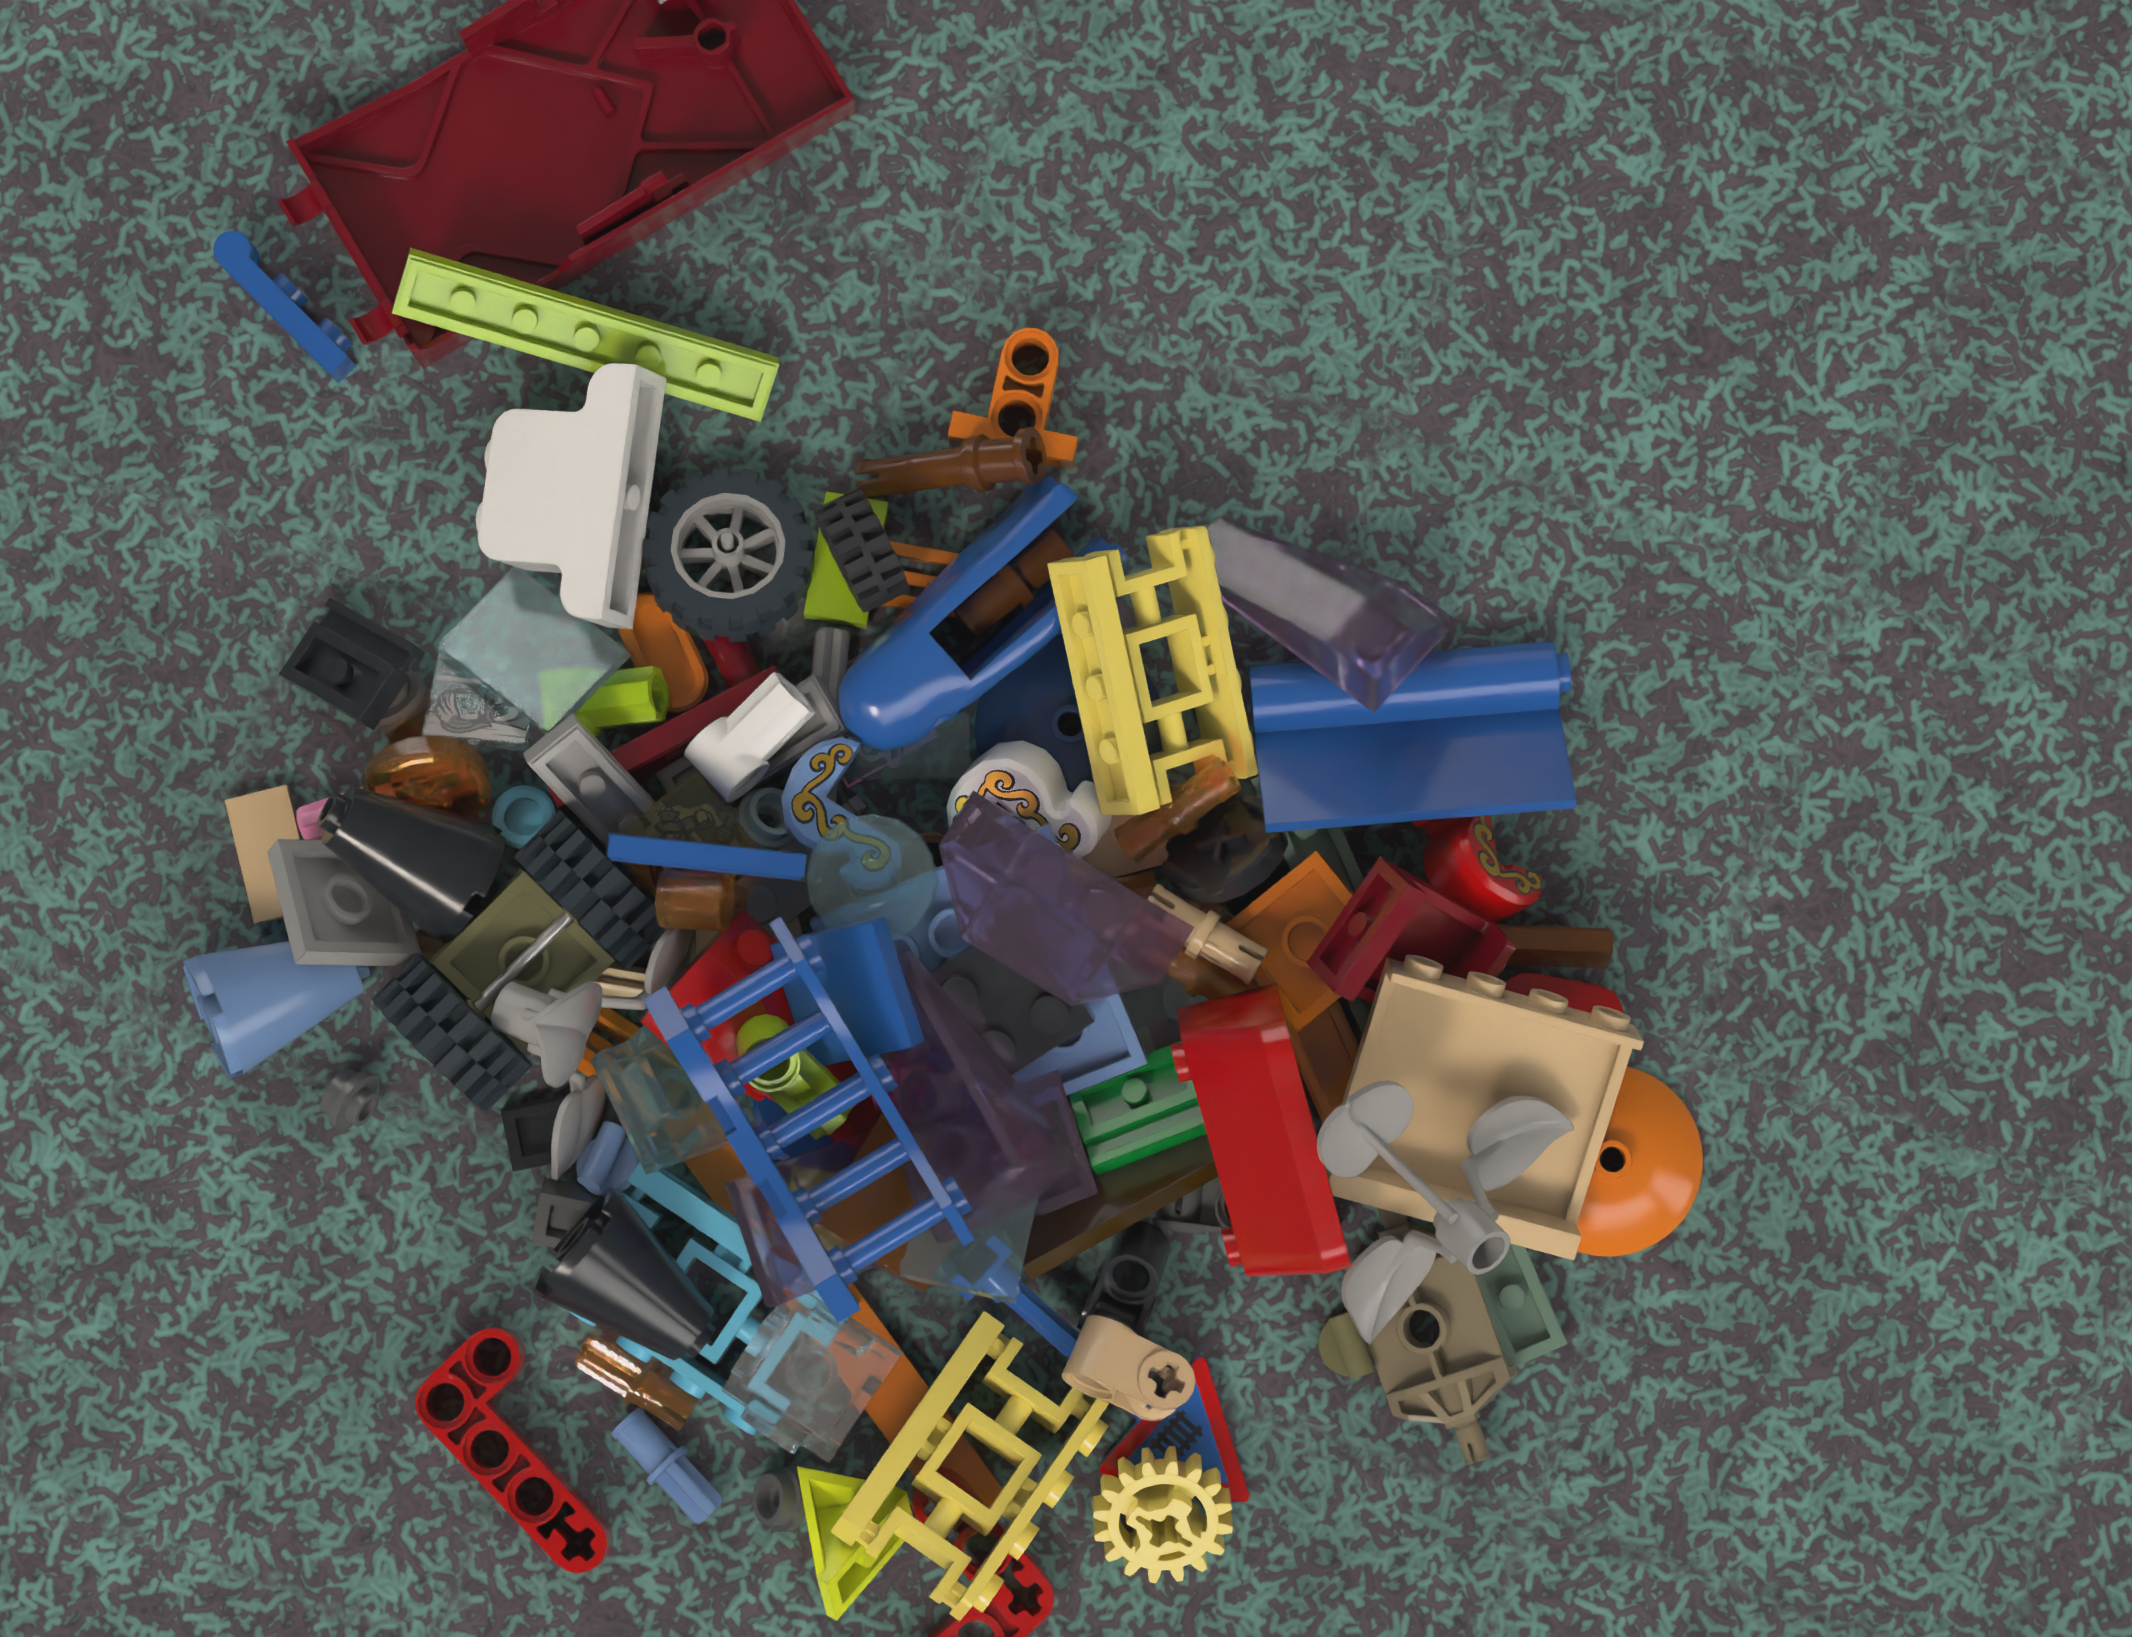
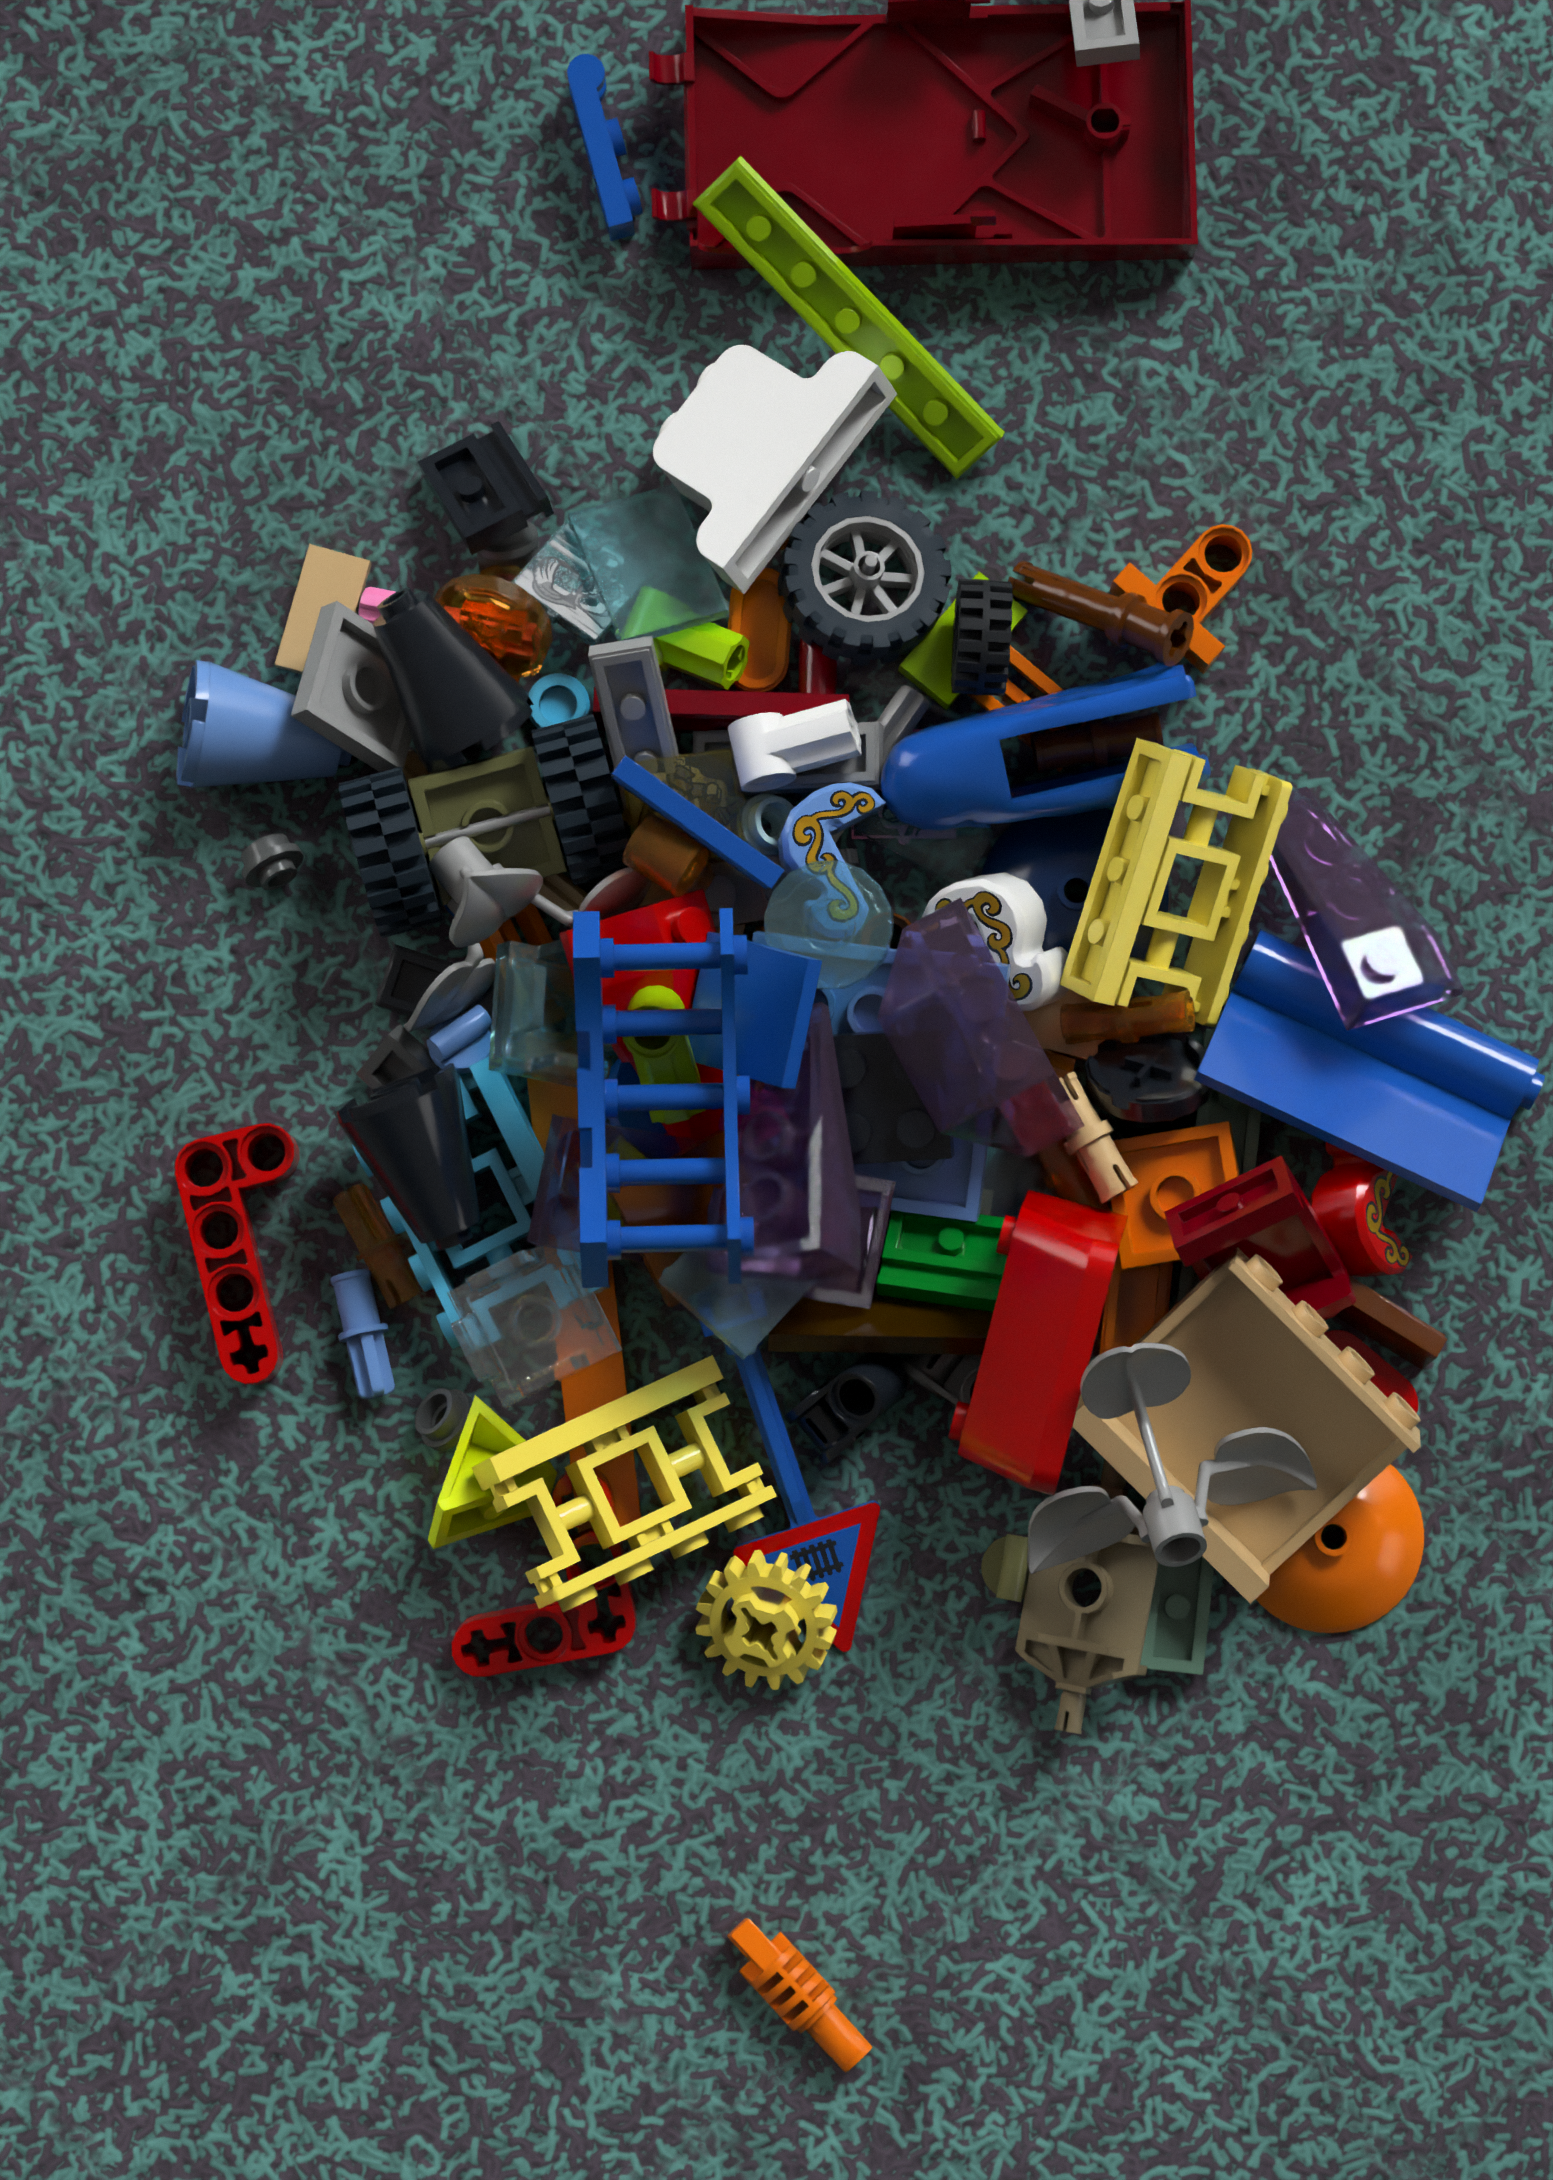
camera: 30 degrees right, 0 degrees up
tan piece [1062,1315,1195,1421] -> none

